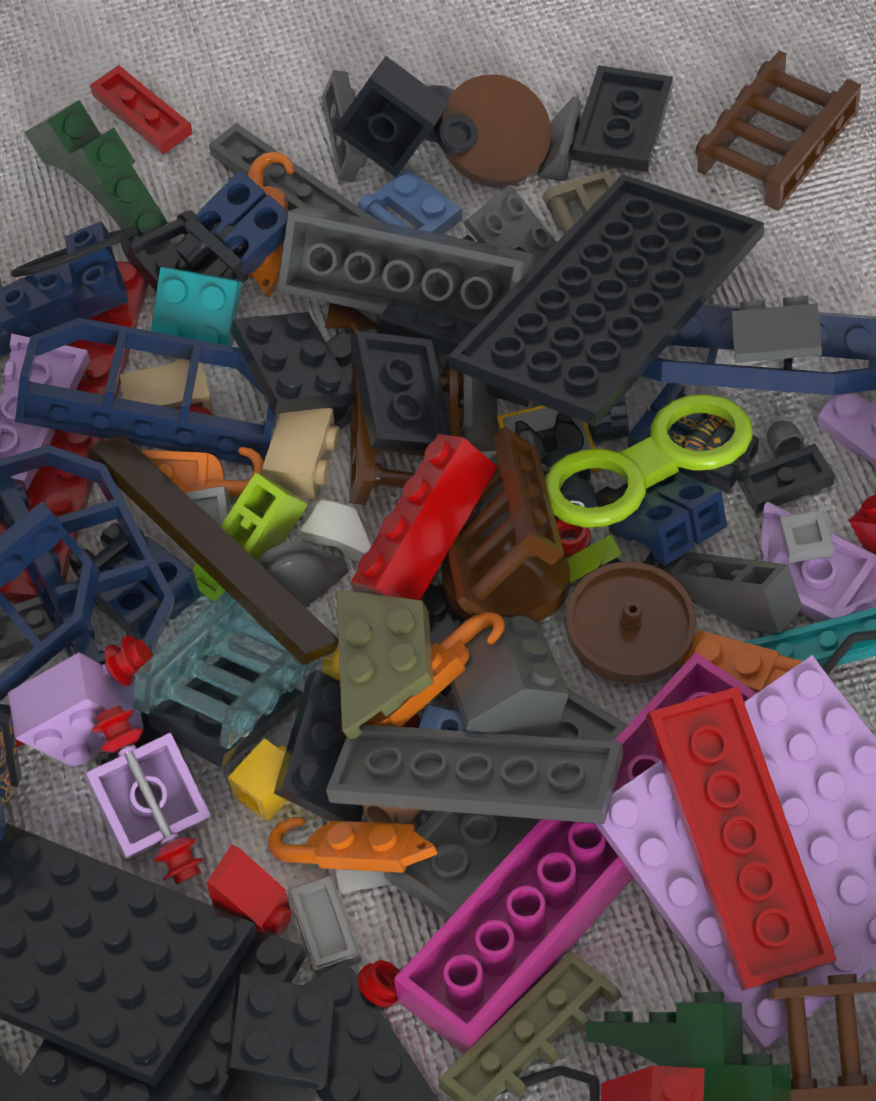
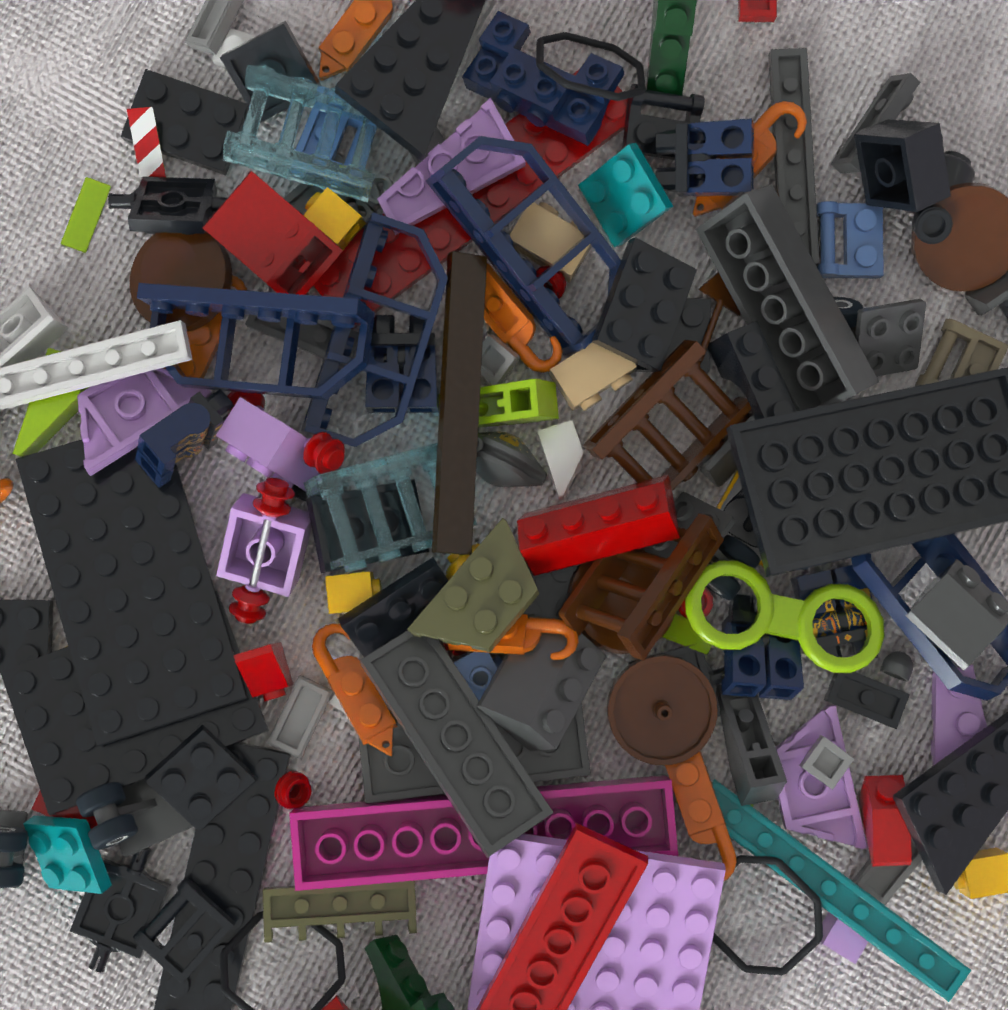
camera: 35 degrees right, 30 degrees up
black plate [350,331,452,453] -> none

